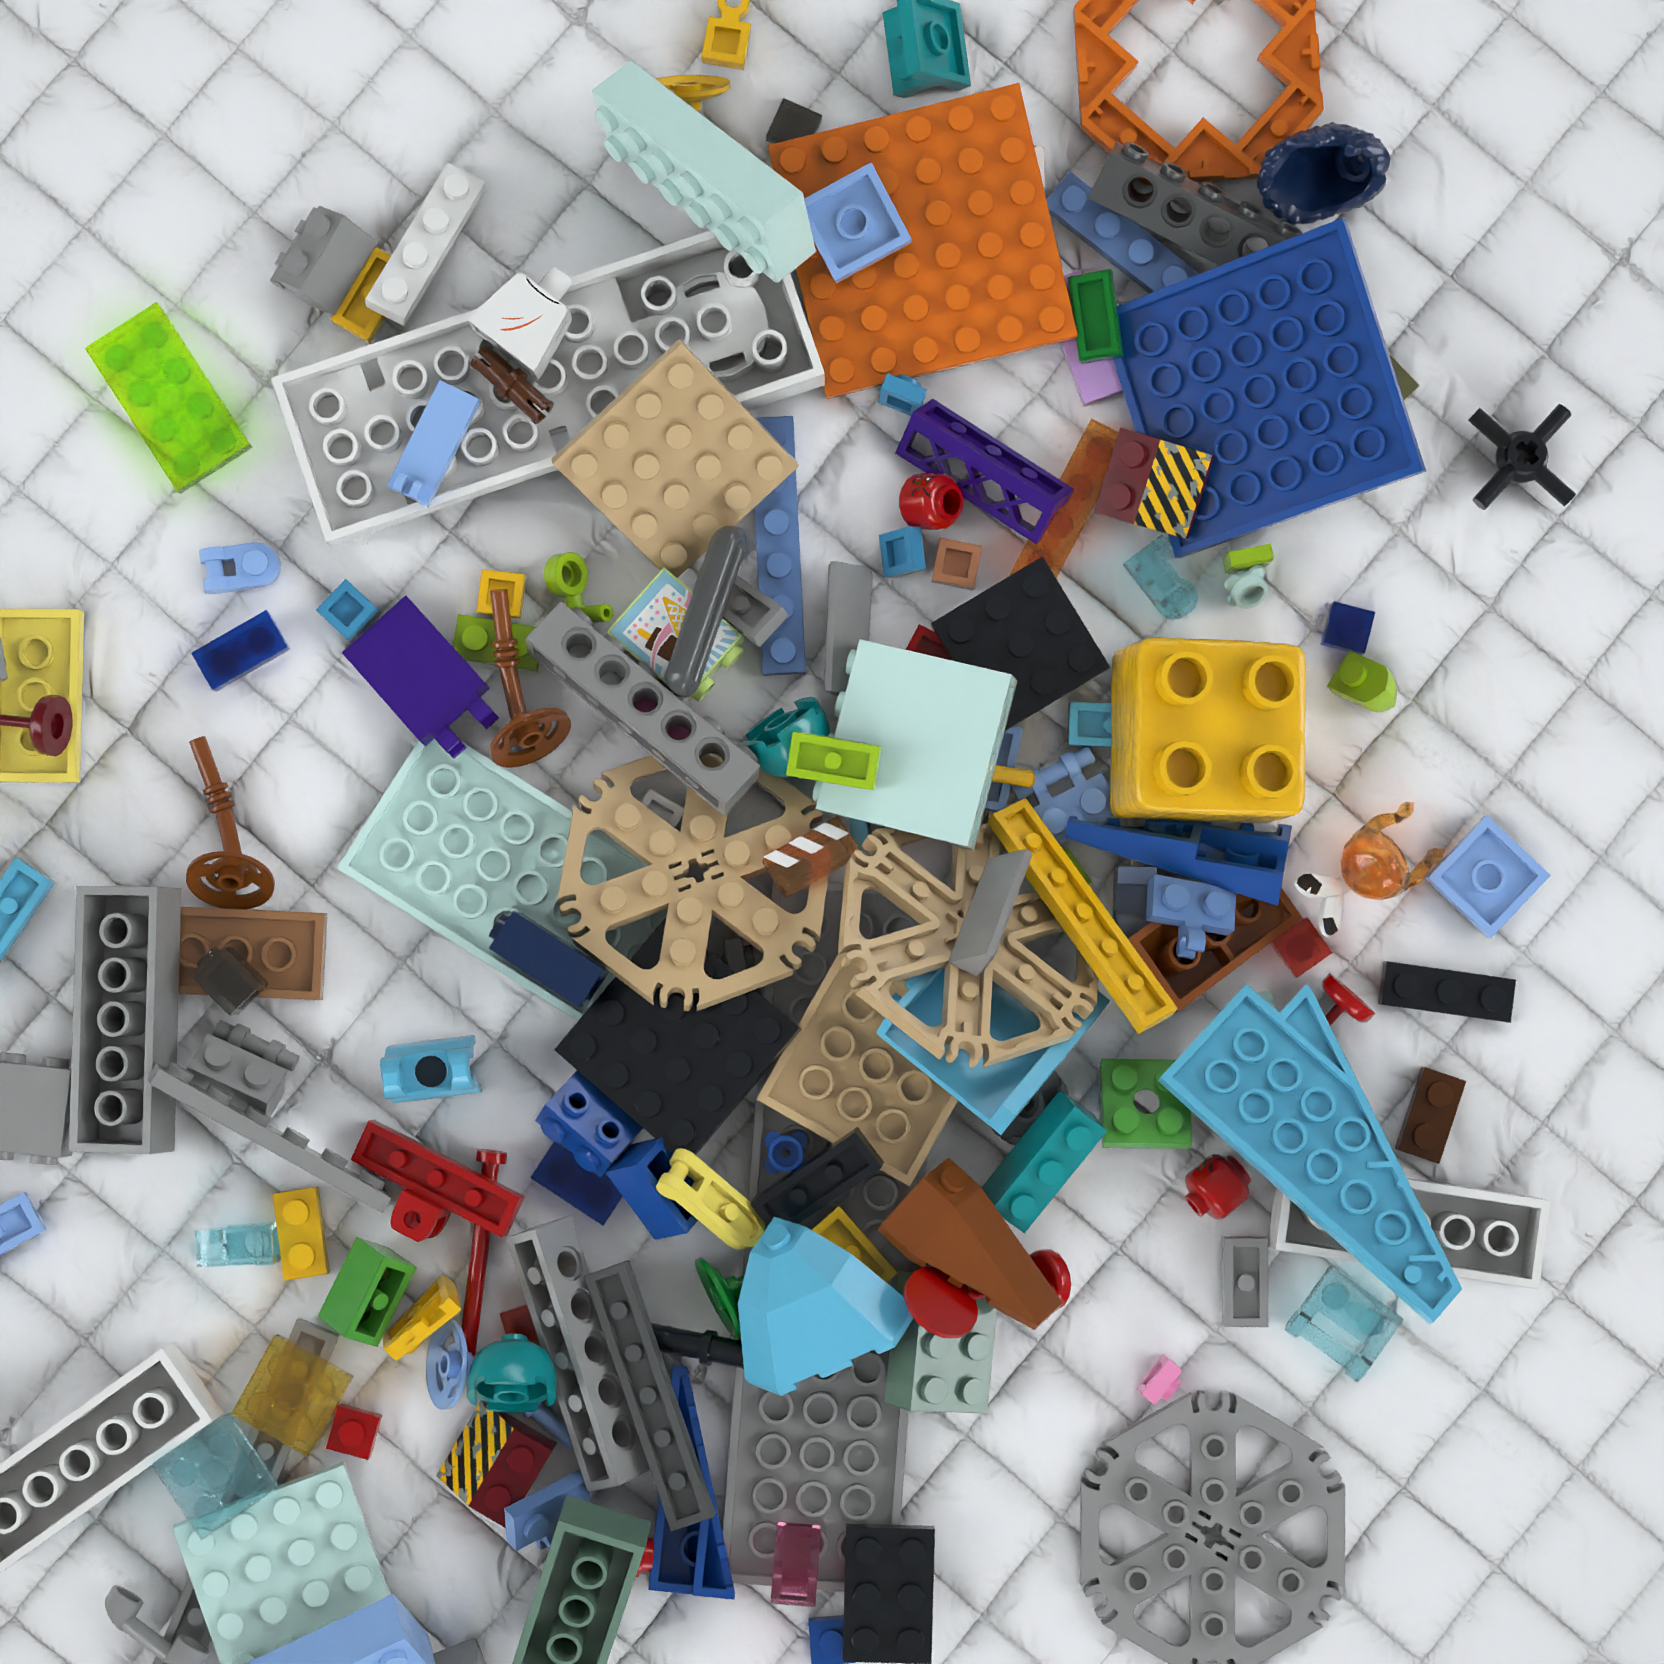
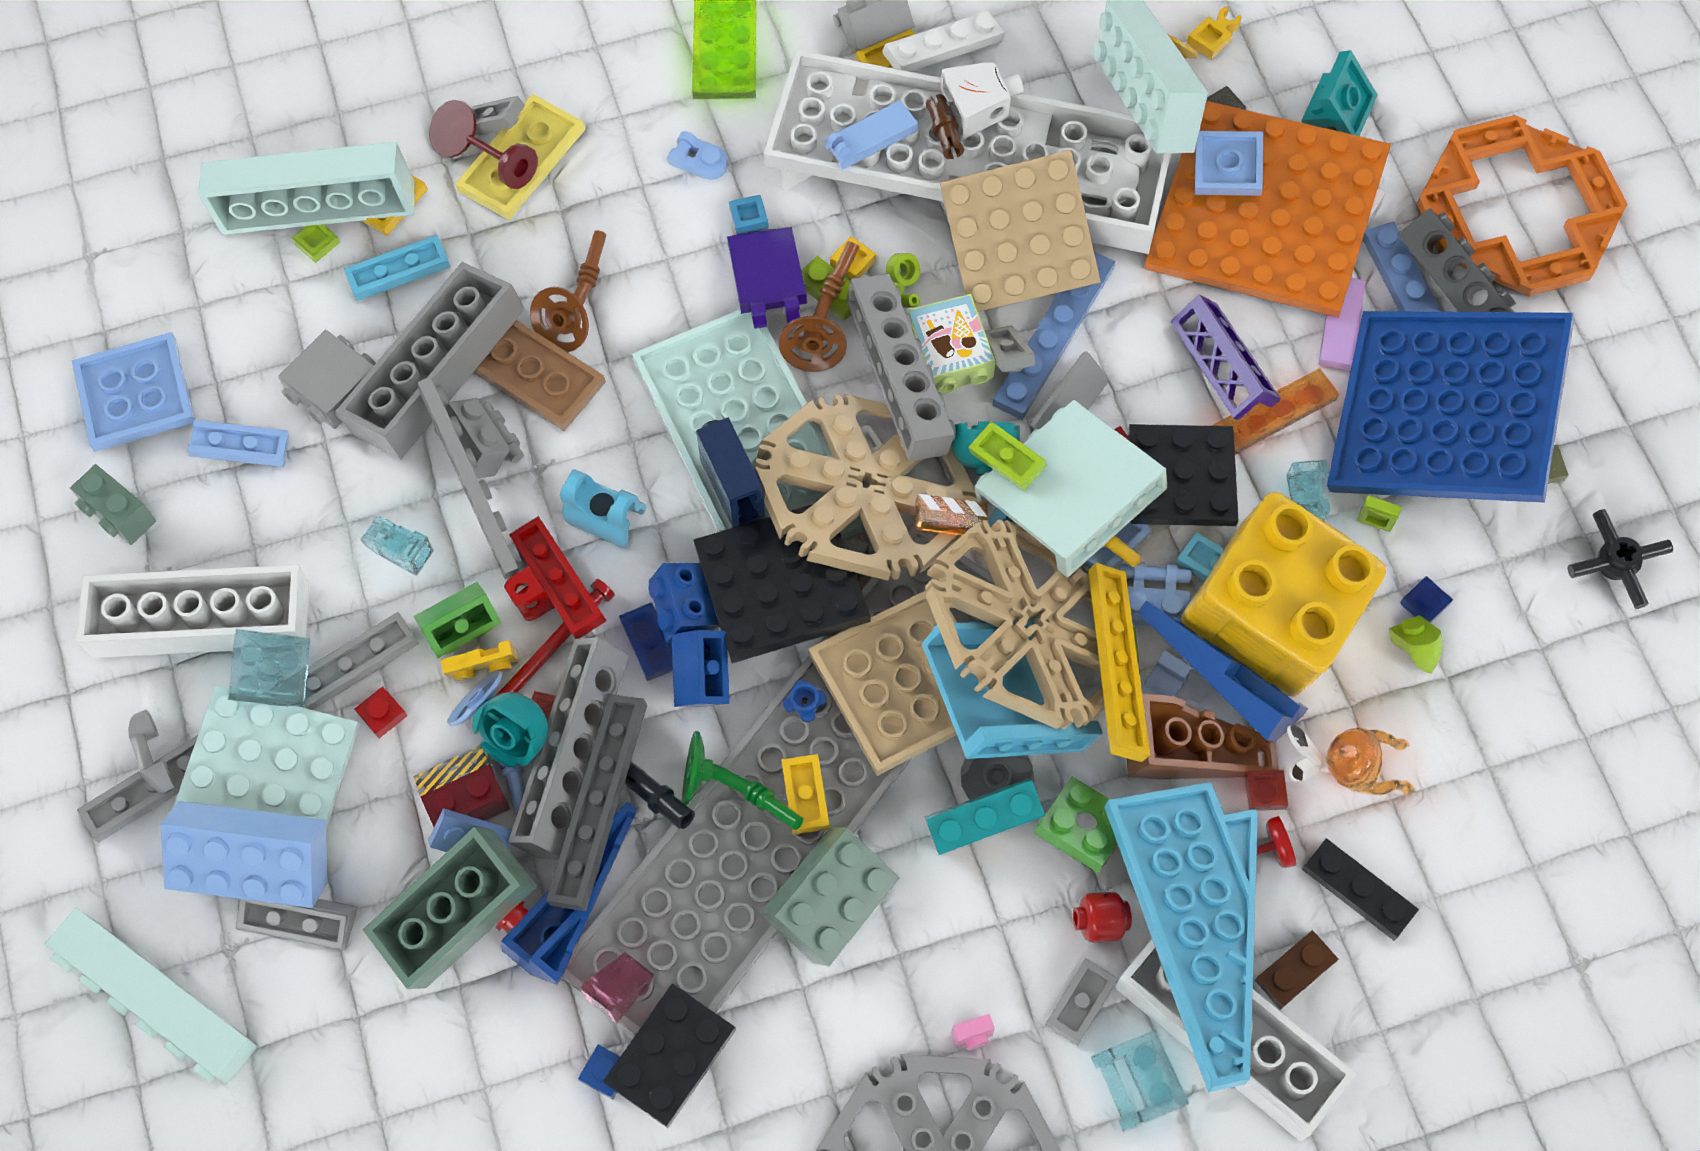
camera: 35 degrees right, 20 degrees down
clear blue plate [191,610,291,692] -> none
clear smoke brick [192,947,269,1016] -> none
clear yellow plate [231,1333,354,1457] -> none
yellow plate [272,1186,330,1281] -> none
light yellow plate [656,1148,765,1250] -> none
dark grey piece [666,525,746,697] -> none
medium azure brick [738,1217,913,1396] -> none
black plate [750,1127,884,1227] -> none
dark azure plate [878,373,927,416] -> none
dark orange wedge [878,1157,1062,1330] -> none
dark azure plate [879,526,926,578] -> none
red head [899,473,963,530] -> none
red piece [903,1249,1071,1338] -> none
nougat plate [931,538,982,590] -> none
light grey slope [949,849,1032,976] -> none
green tile [1068,269,1124,364] -> none
slope [1094,427,1214,539] -> none
medium blue plate [1146,874,1236,959] -> none
light aqua plate [1224,565,1268,609] -> none
dark blue hair [1257,122,1390,225] -> none
light blue plate [1424,815,1551,938] -> none

